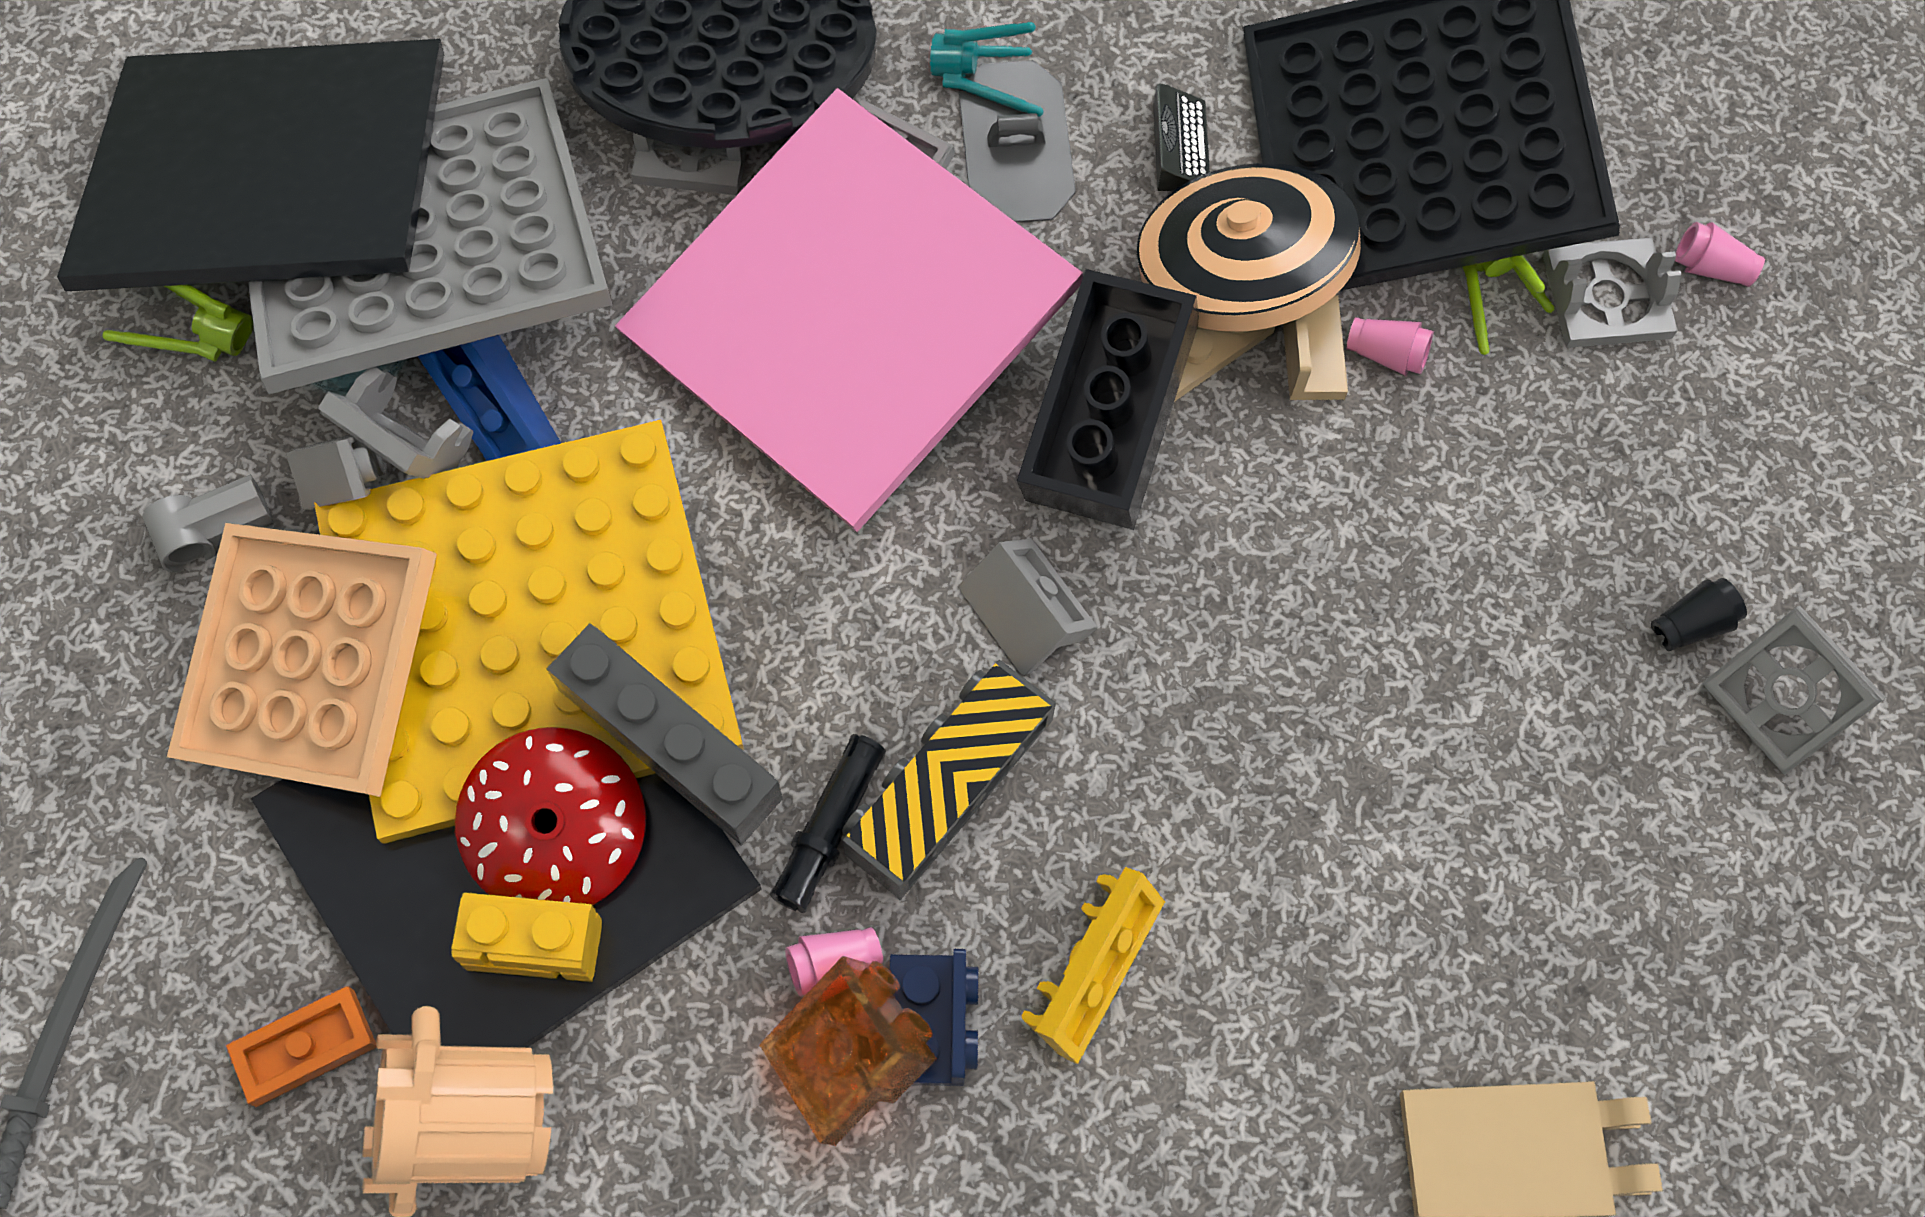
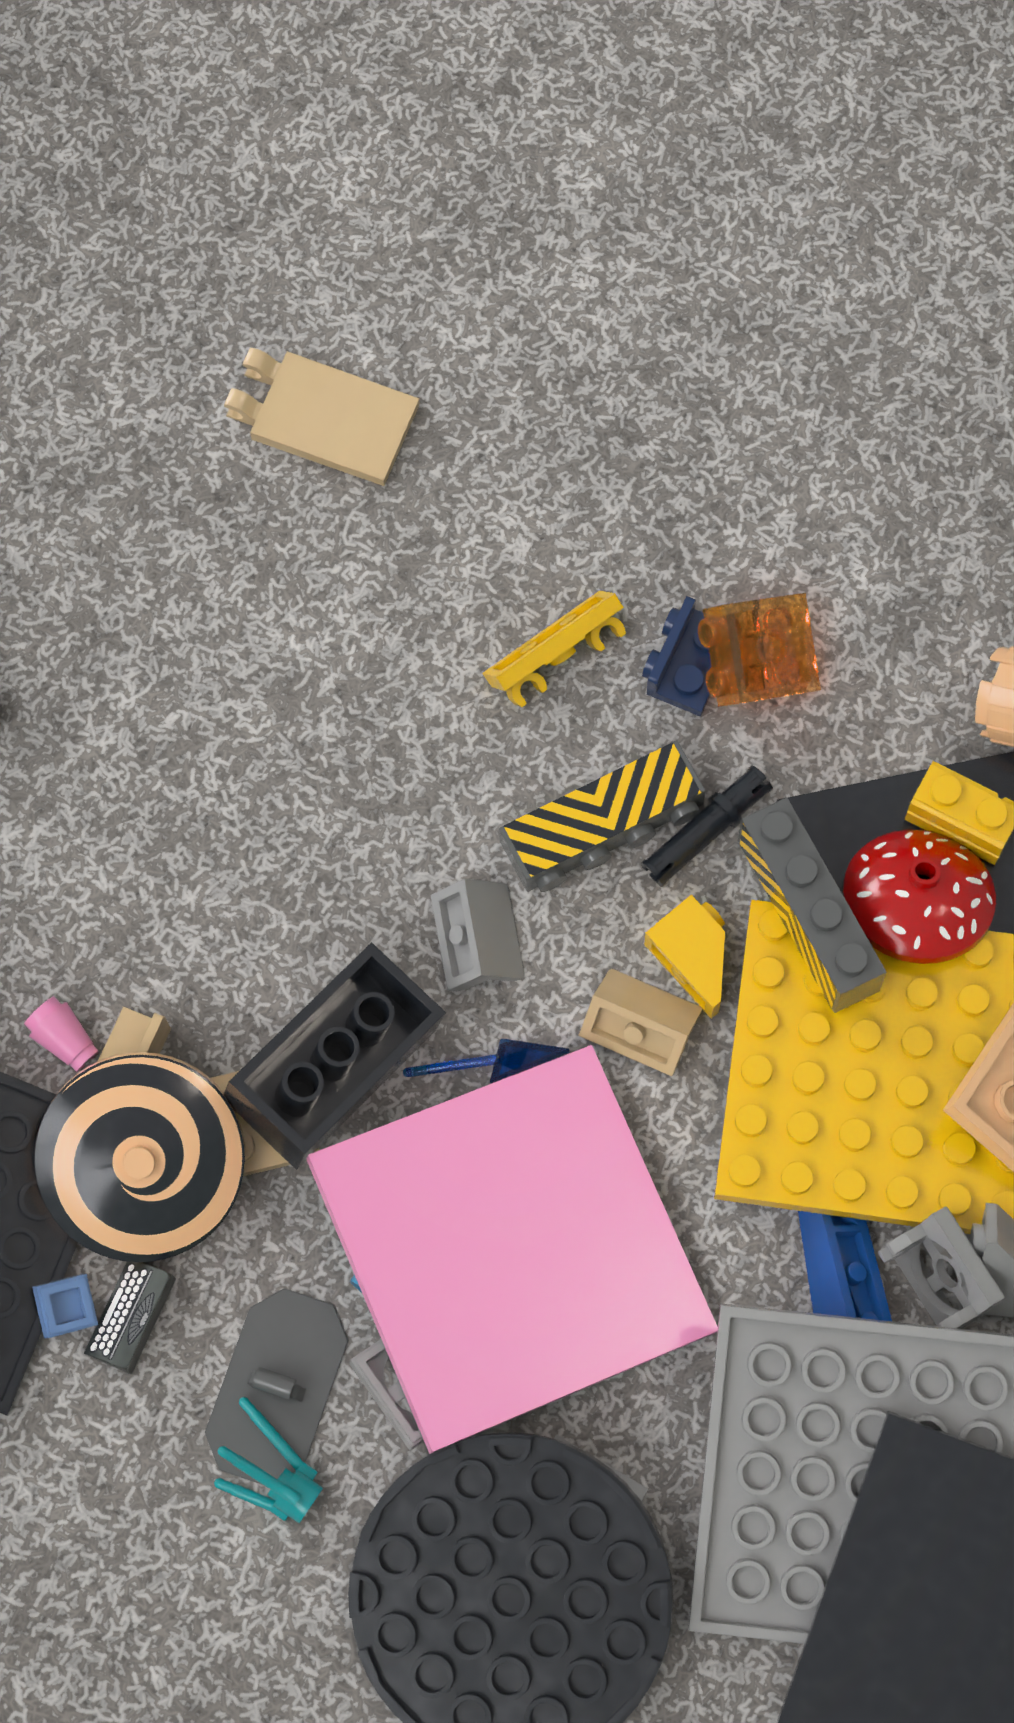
camera: 150 degrees left, 5 degrees up
bright pink cone [785,927,883,998] -> none
none -> medium blue tile [32,1274,98,1338]
none -> clear blue piece [403,1039,570,1084]
none -> tan panel [579,969,702,1076]
none -> yellow slope [644,894,725,1019]

